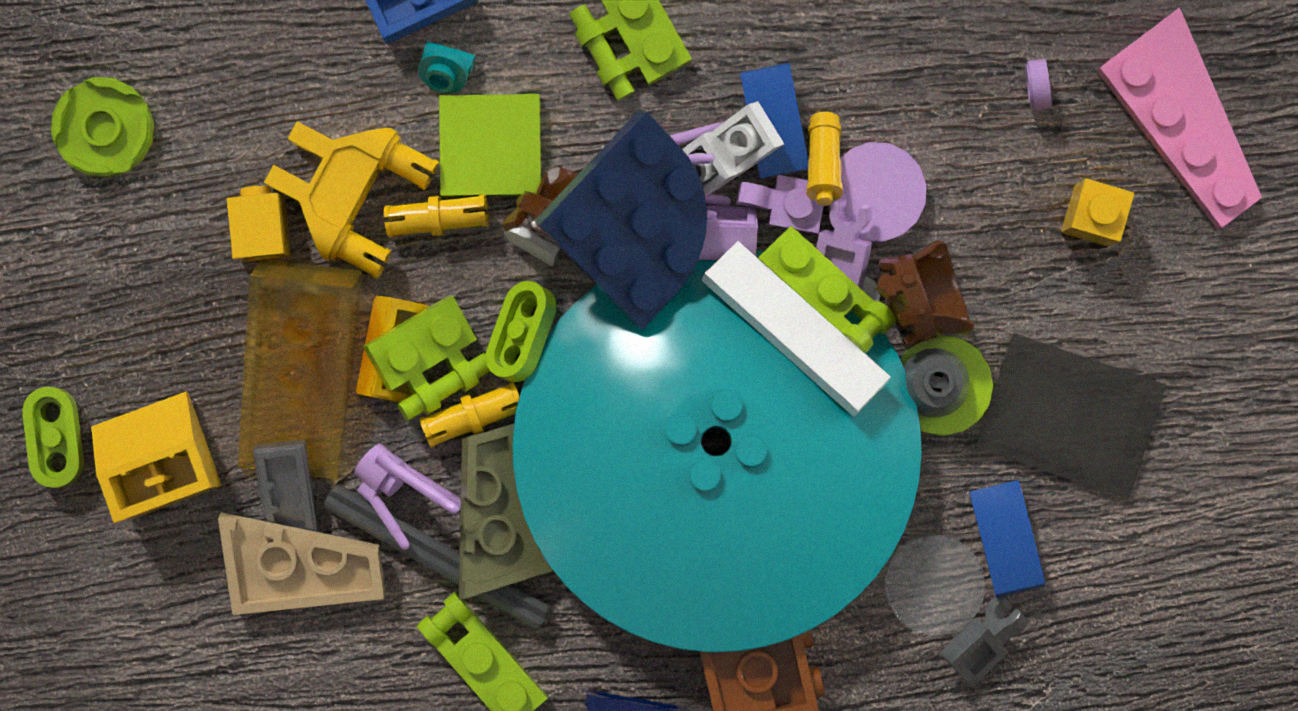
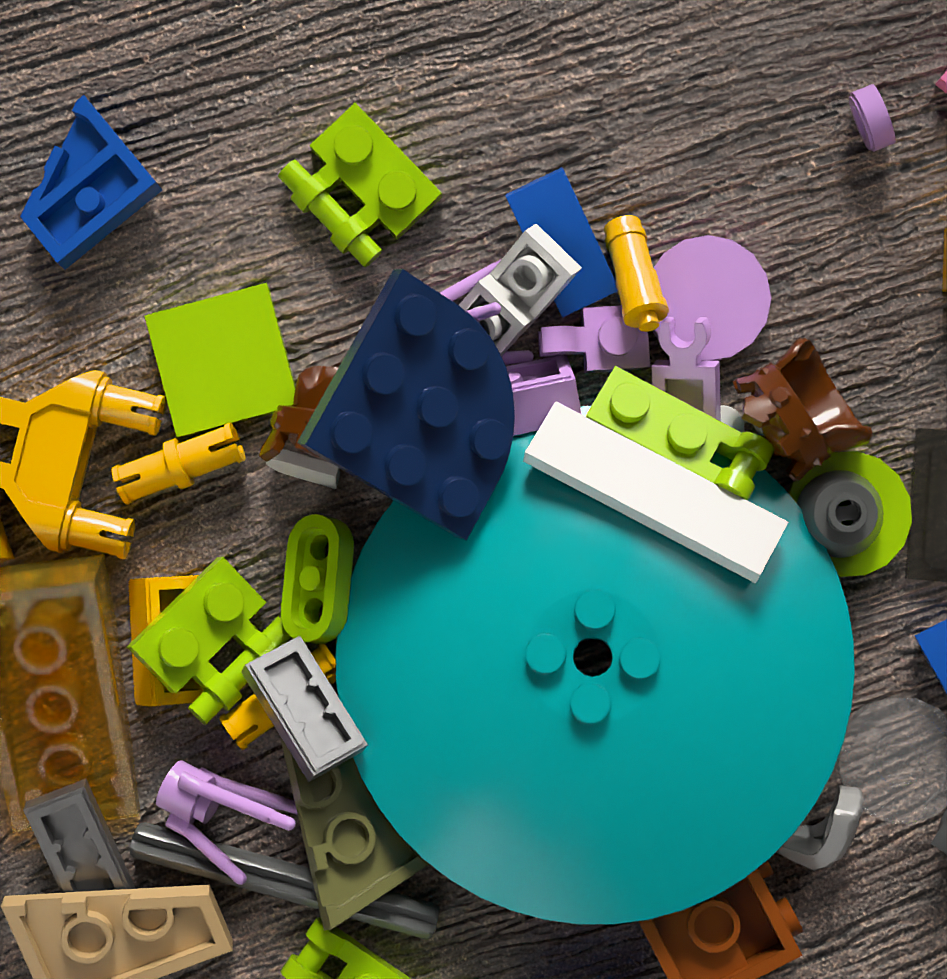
camera: 15 degrees left, 0 degrees up
teal plate [418,41,476,93] -> none
none -> plate [241,636,368,782]
none -> light grey hair [776,785,864,871]

